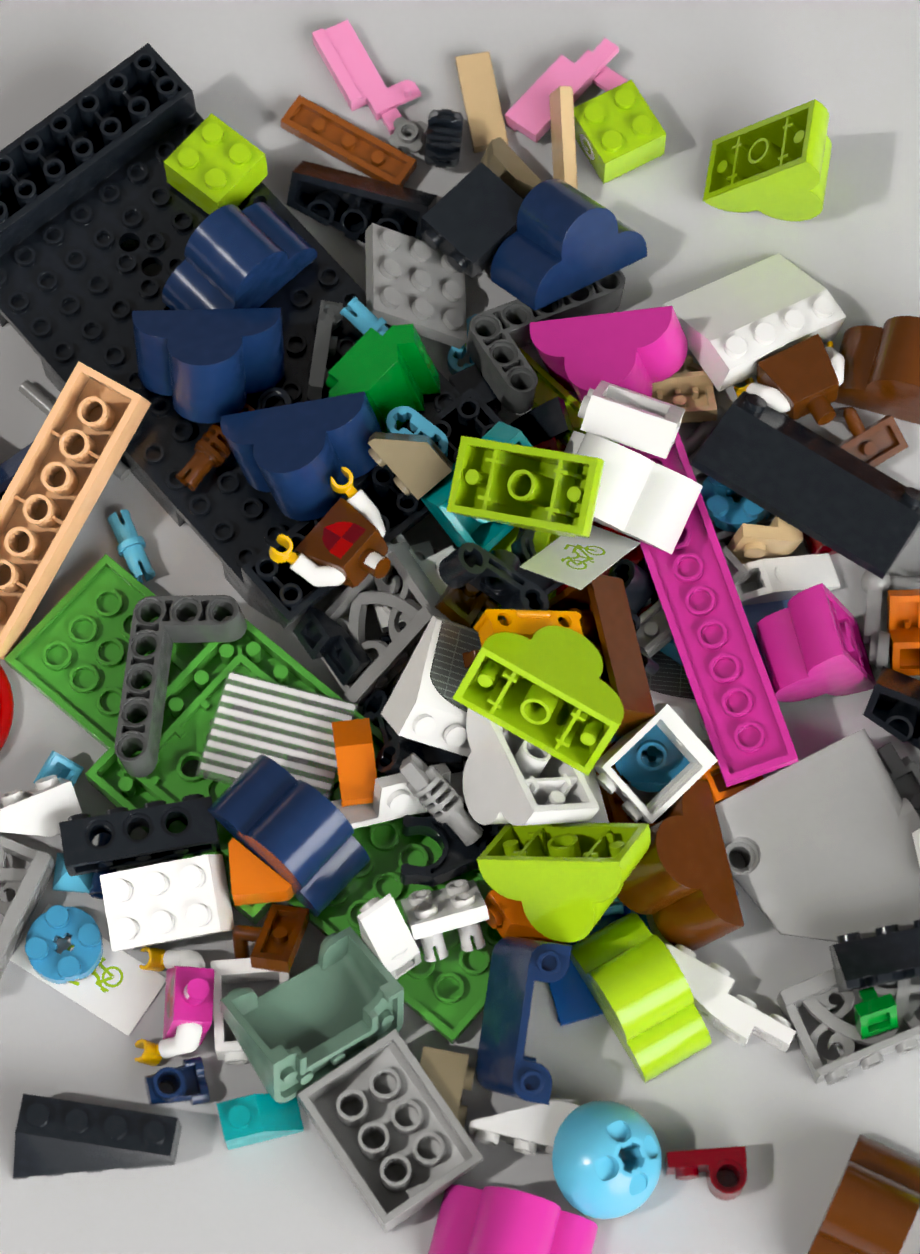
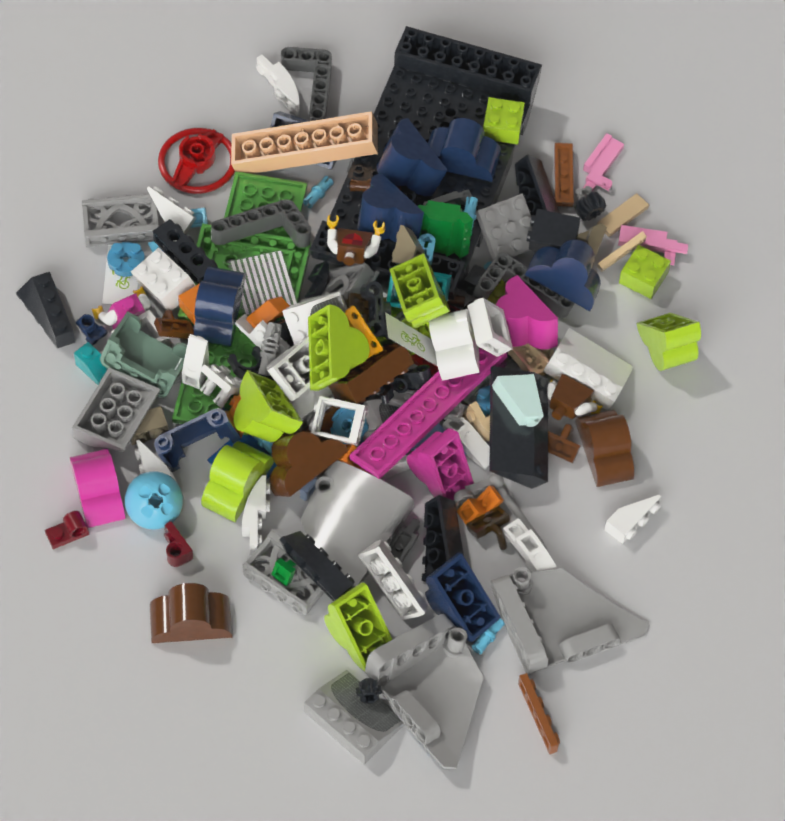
camera: 55 degrees right, 10 degrees down
none -> light aqua slope [492,374,543,427]

